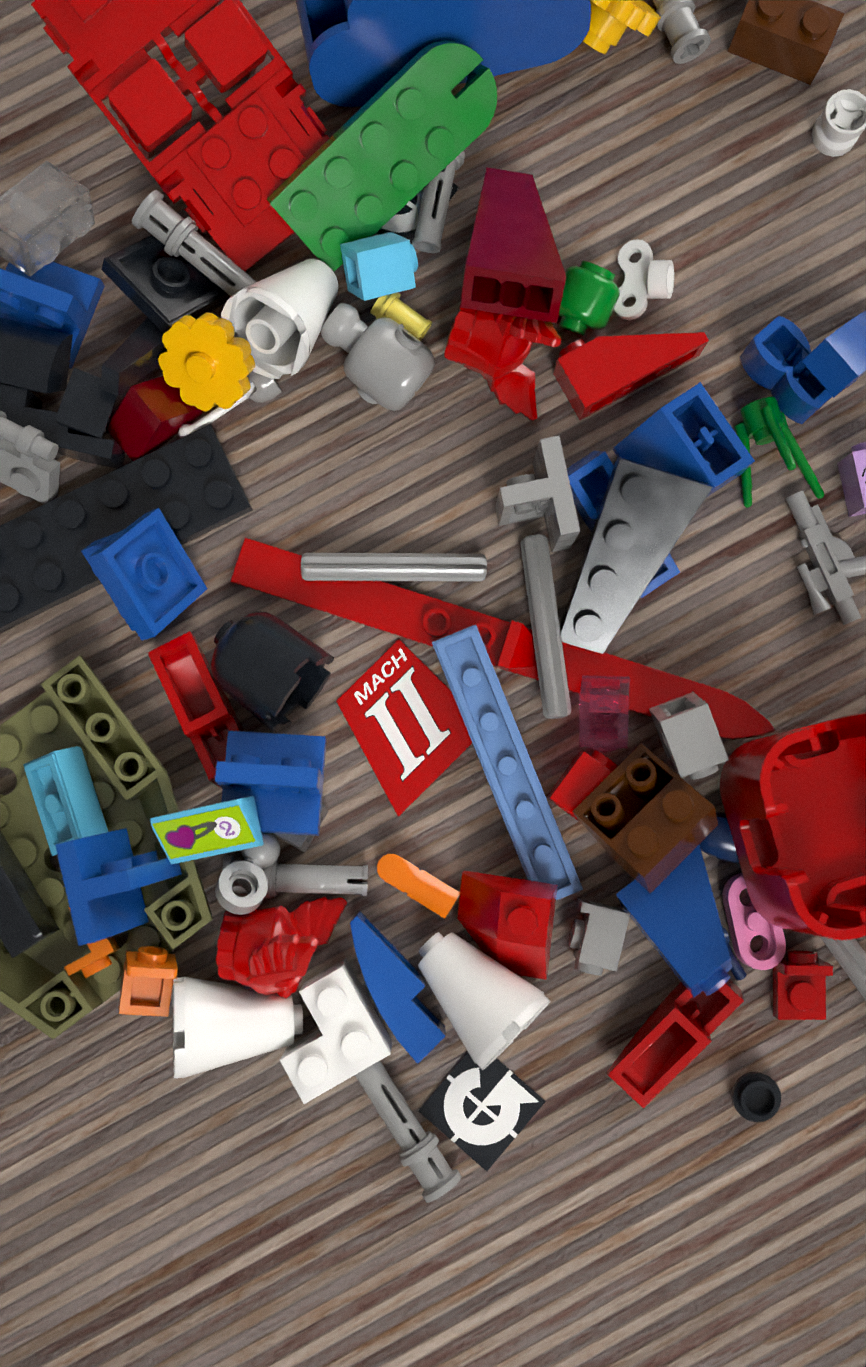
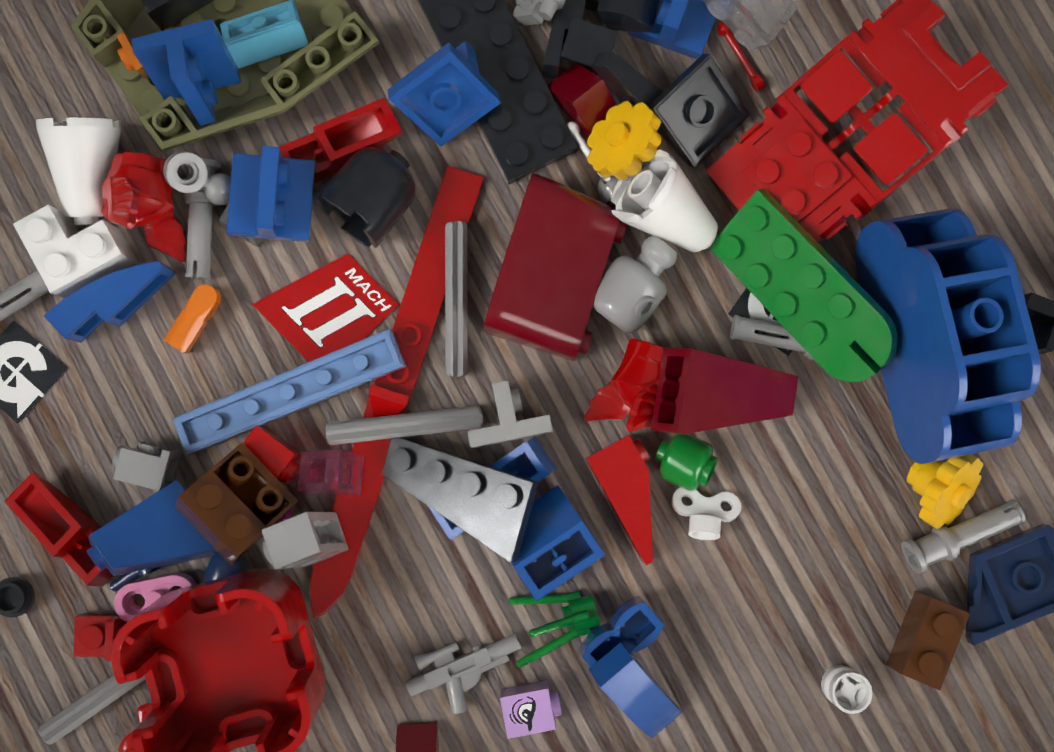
camera: 90 degrees right, 0 degrees up
orange bracket [118,946,178,1017] -> none
light grey pin [132,190,257,296] -> none
slope [150,796,264,864] -> none
medium azure brick [340,232,418,301] -> none
light yellow pin [371,292,432,341] -> none
white cone [418,932,551,1070] -> none
red slope [457,870,558,980] -> none
none -> dark red windscreen [484,173,627,362]
none -> red hinge [717,21,765,92]

